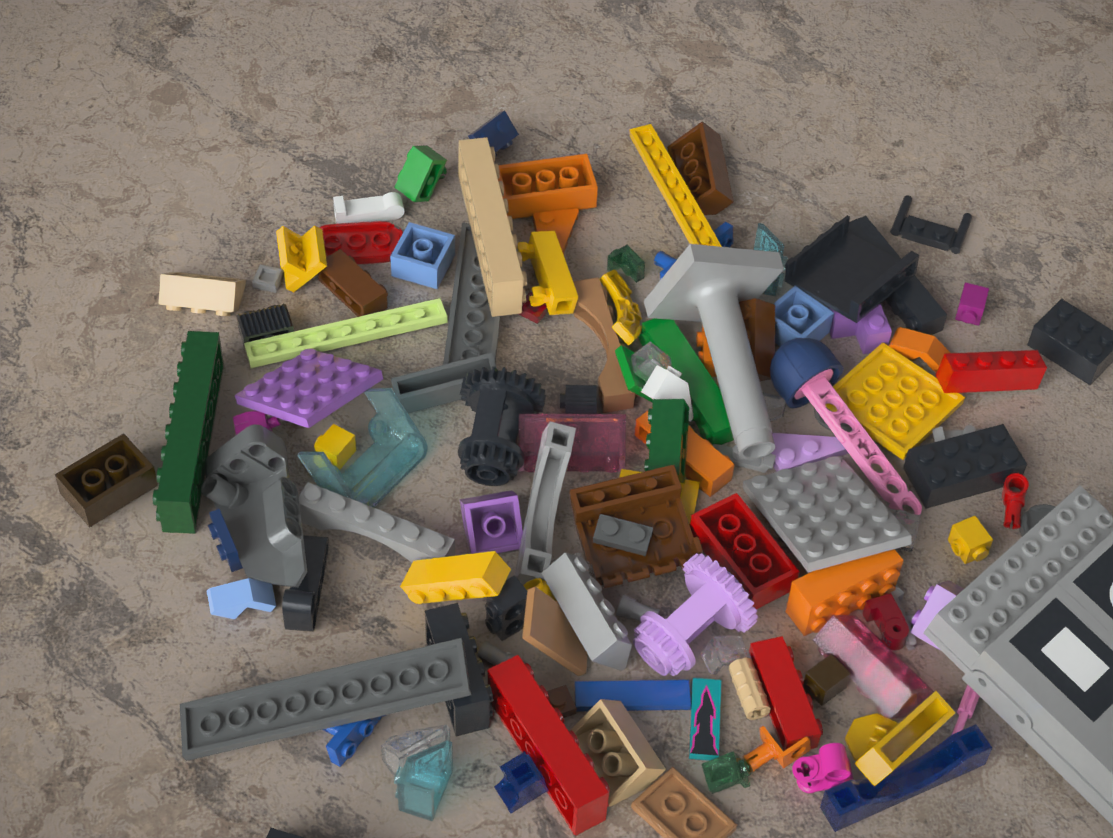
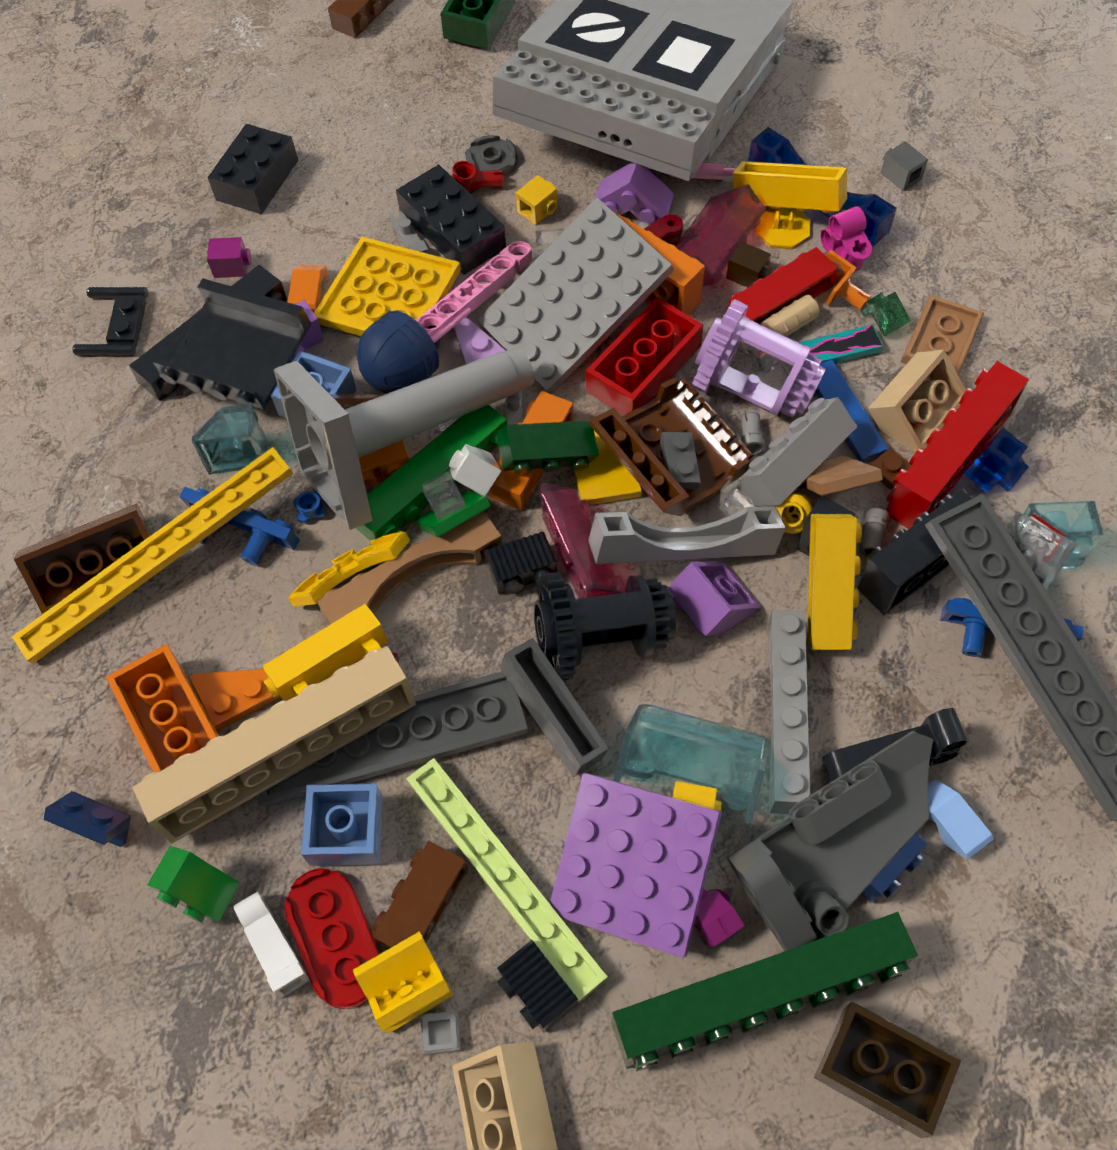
camera: 105 degrees left, 10 degrees up
clear green bracket [607,245,645,283] -> none
red brick [936,350,1047,393] -> none

